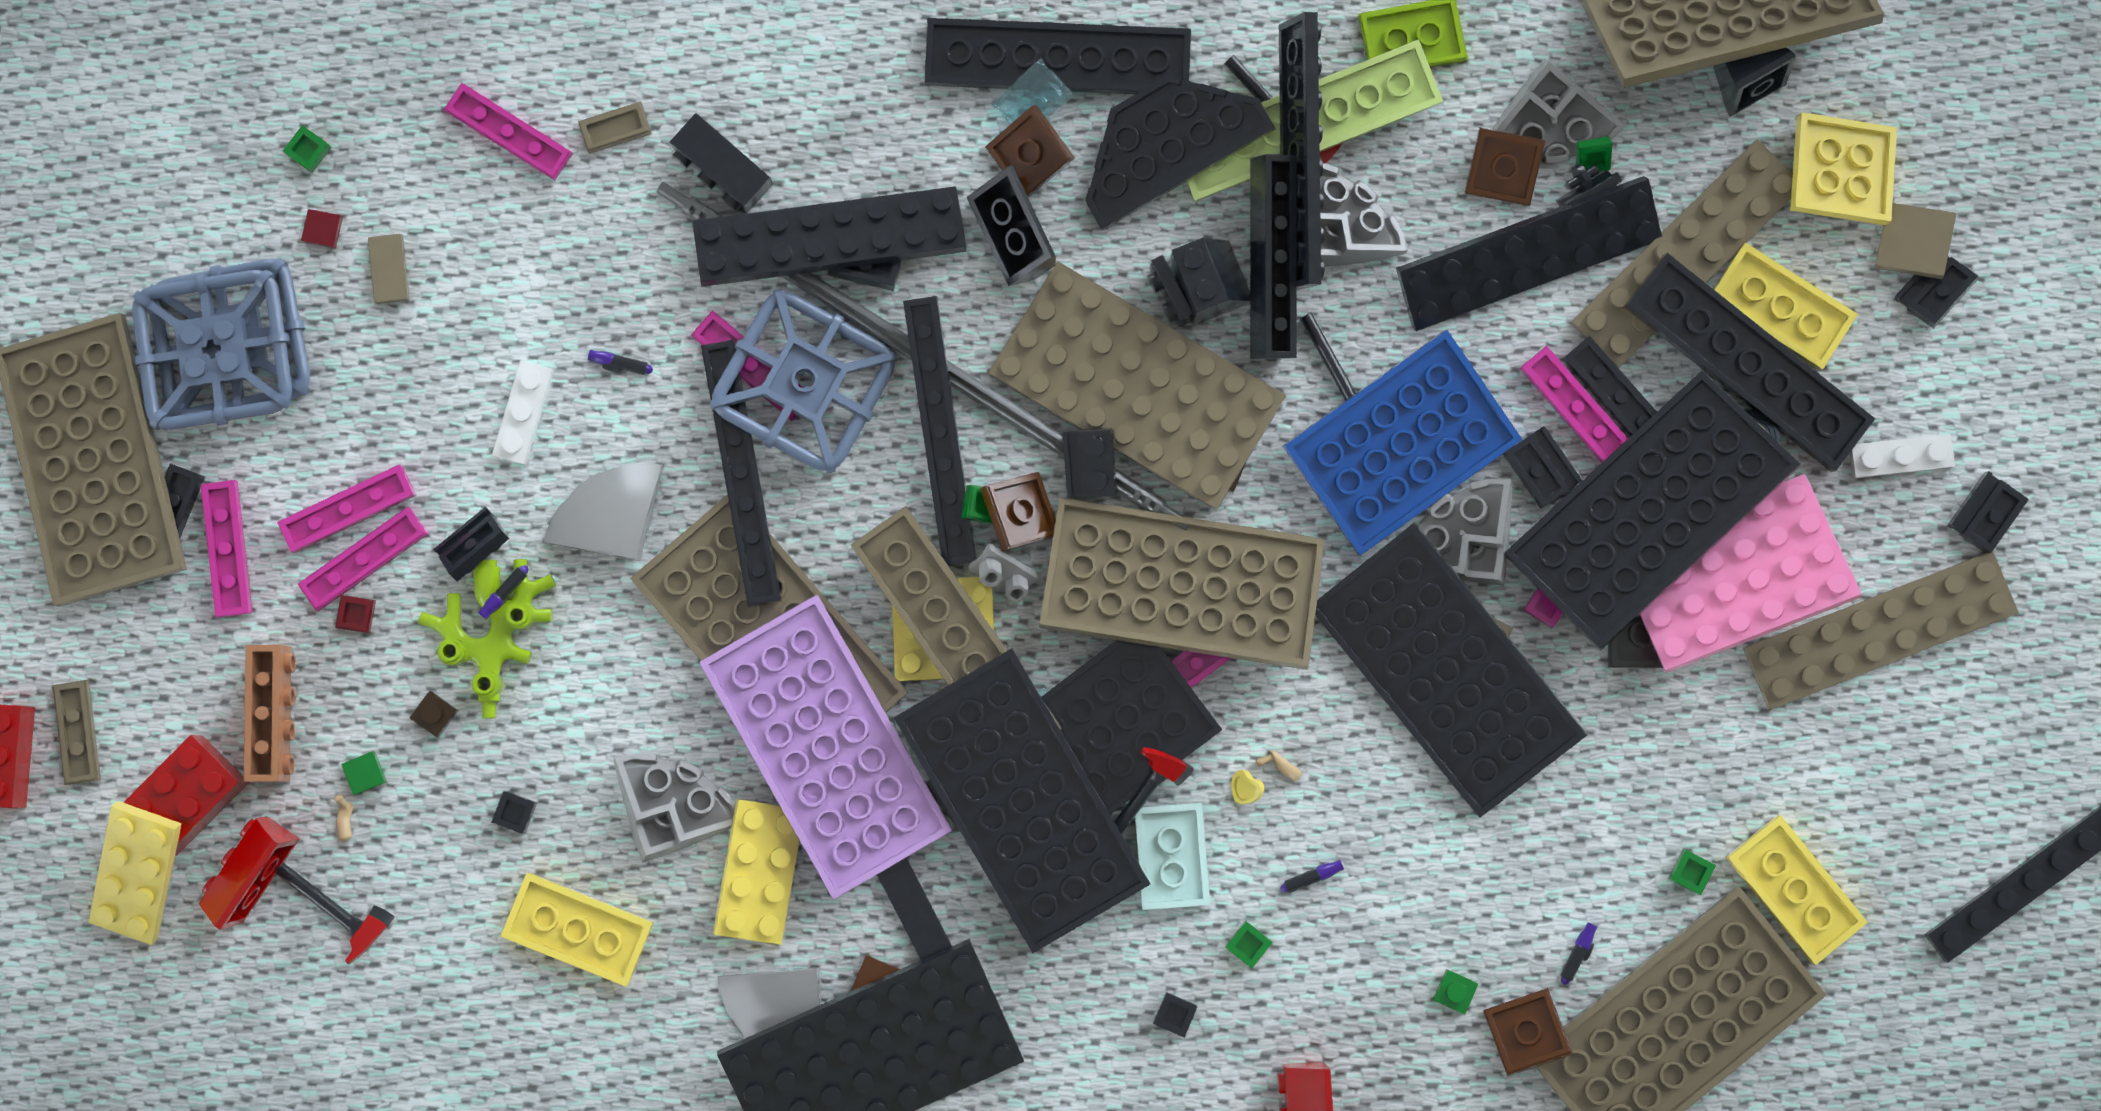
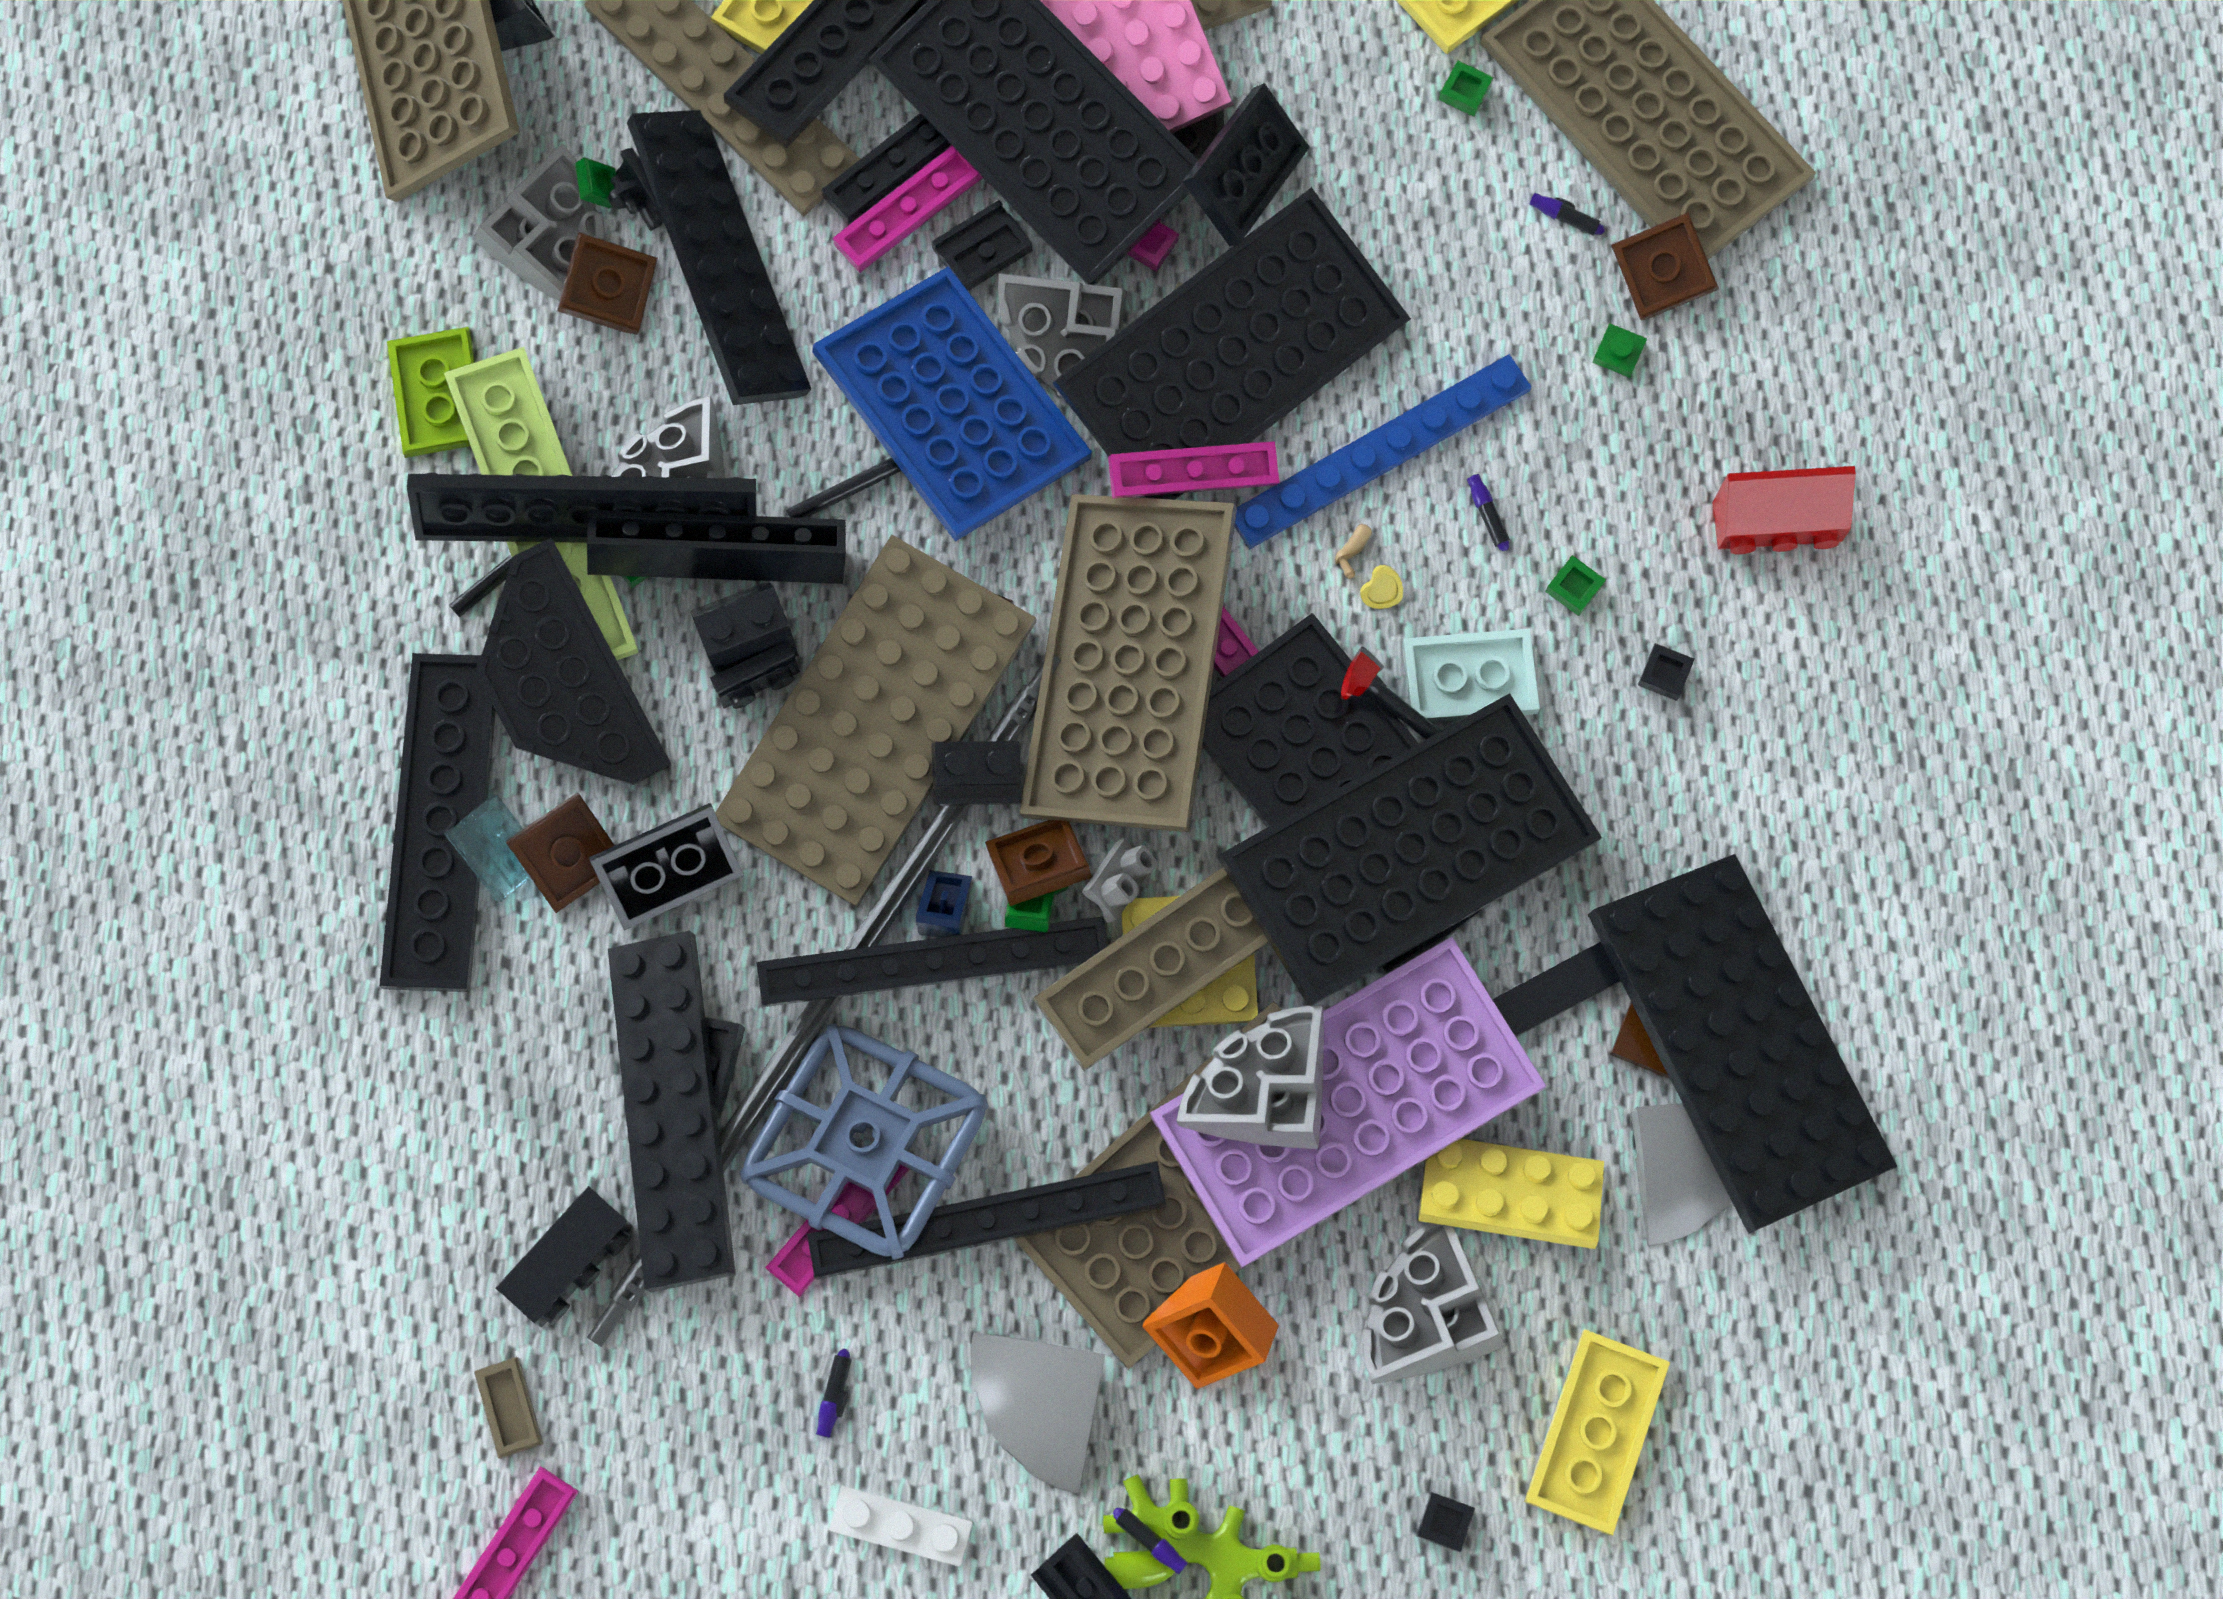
camera: 90 degrees left, 10 degrees down
none -> dark blue slope [916,870,972,938]
none -> dark pink plate [1108,441,1280,499]
none -> orange slope [1142,1262,1279,1389]
none -> light grey brick [1176,1005,1324,1149]
none -> black plate [1182,83,1310,247]
none -> blue plate [1235,354,1532,550]

